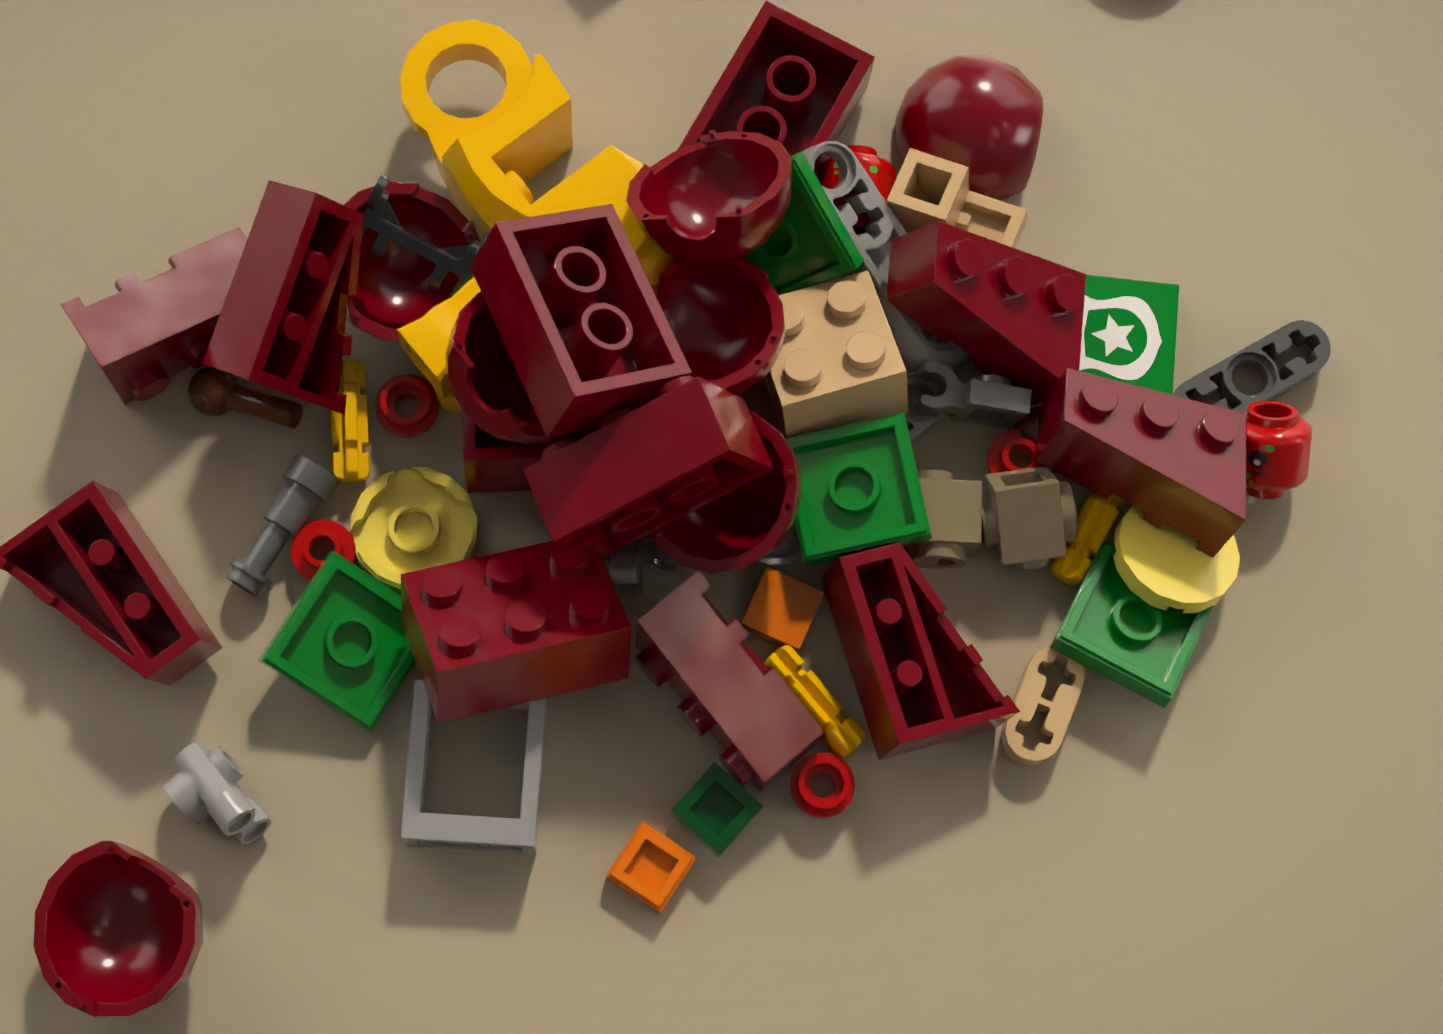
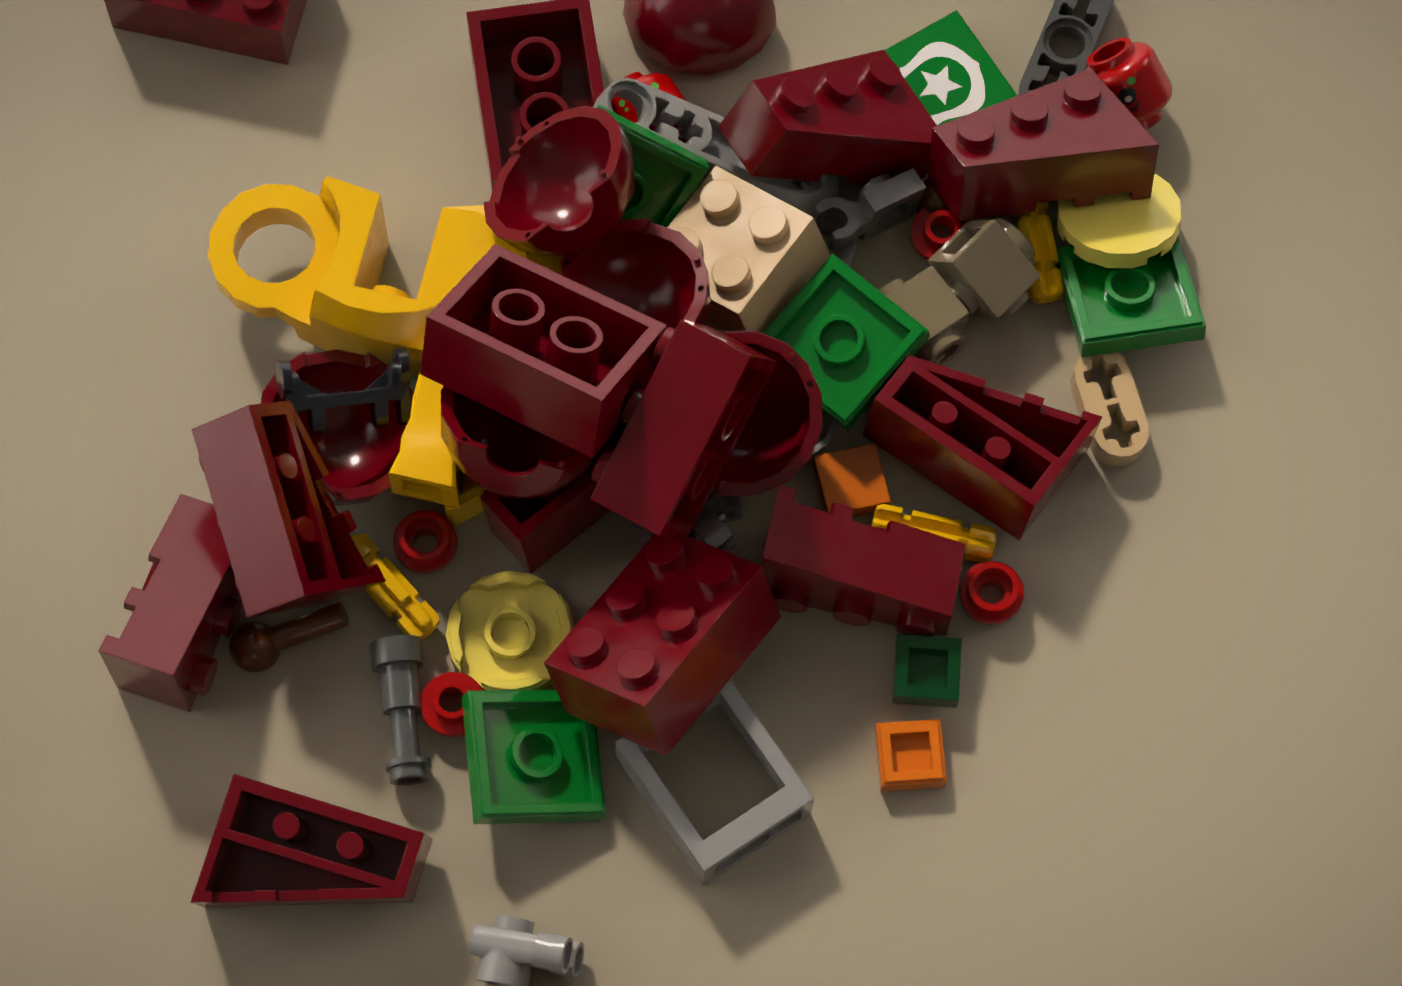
camera: 30 degrees left, 5 degrees down
tan brick [887,148,1027,248] -> none

